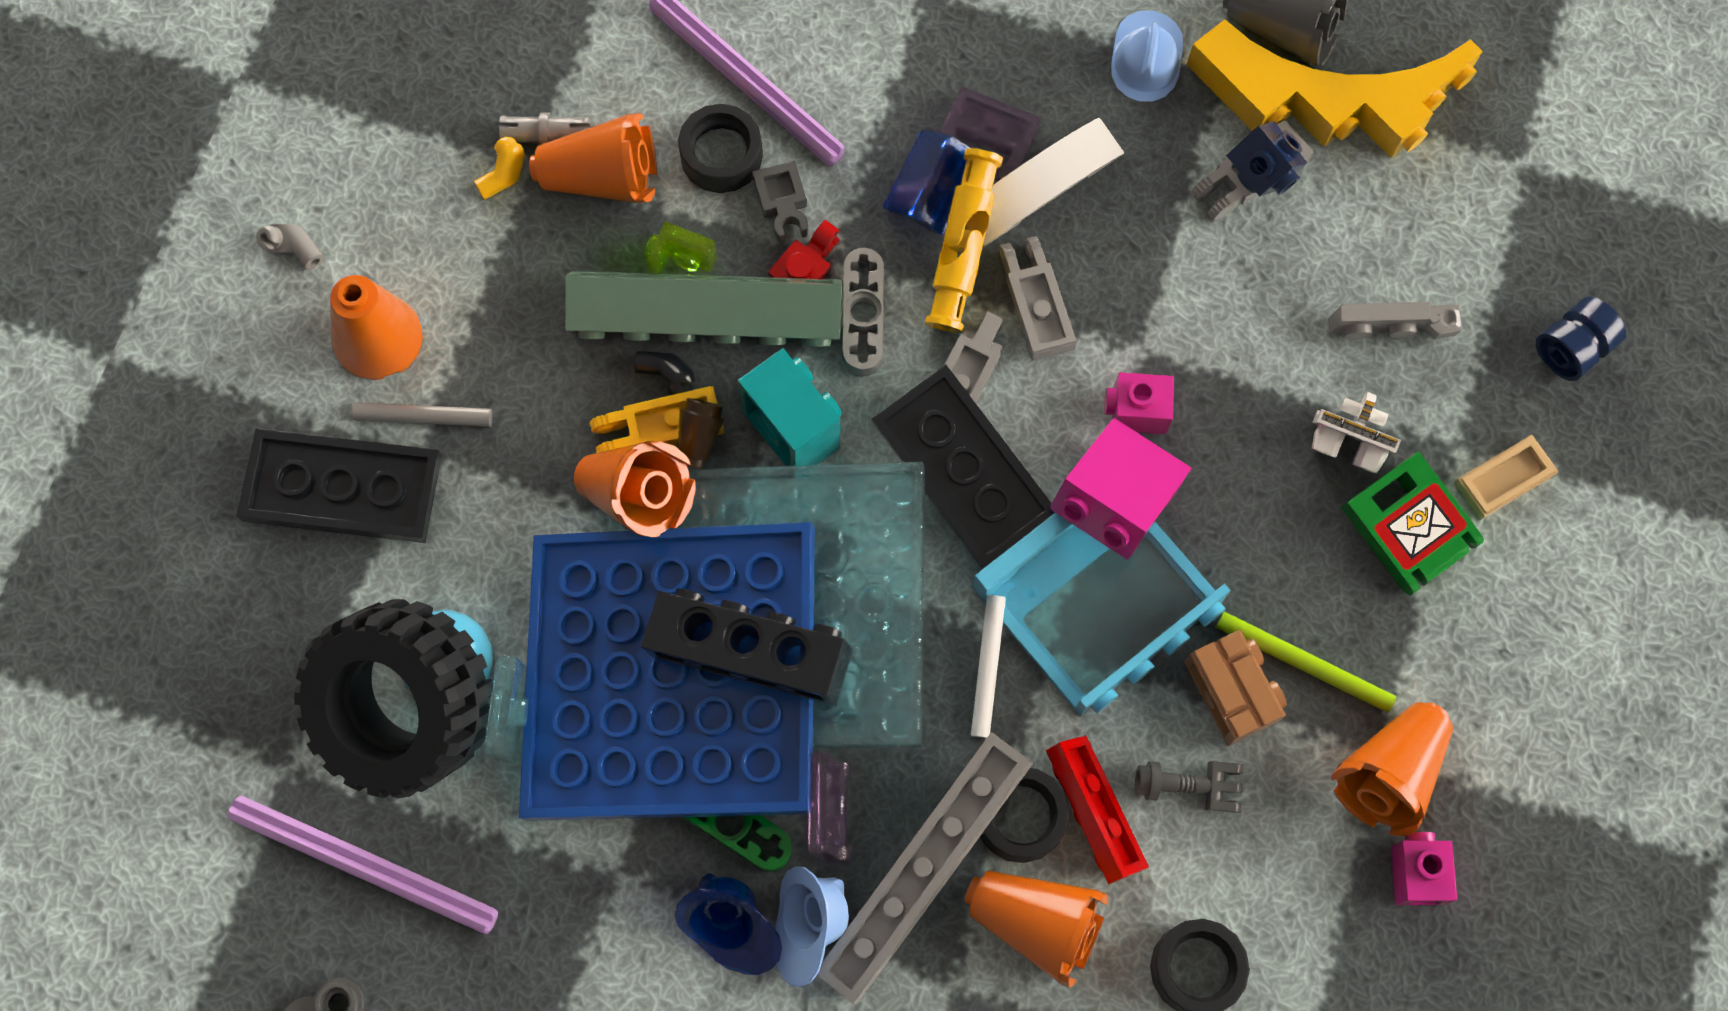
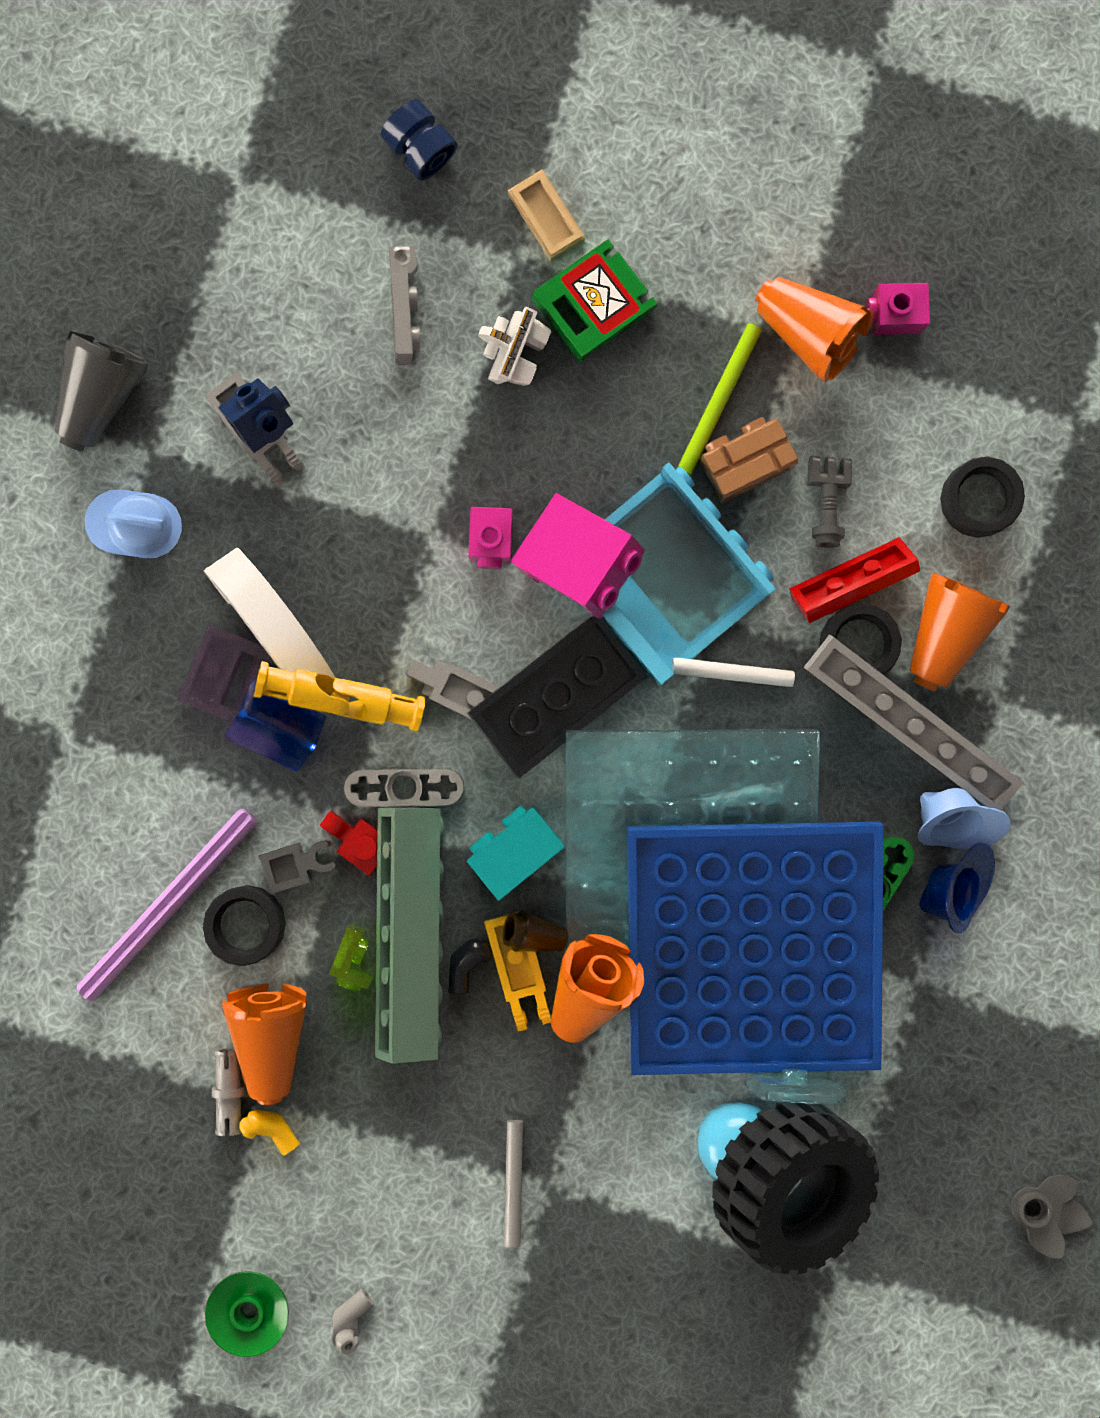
camera: 90 degrees left, 15 degrees up
lavender axle [228,796,498,934] -> none
black plate [237,428,442,543] -> none
orange cone [330,275,423,380] -> none
black brick [640,588,853,706] -> none
clear purple plate [808,752,852,863] -> none
light grey hinge [999,236,1077,361] -> none
yellow arch [1186,19,1483,158] -> none
none -> green dish [205,1271,289,1357]

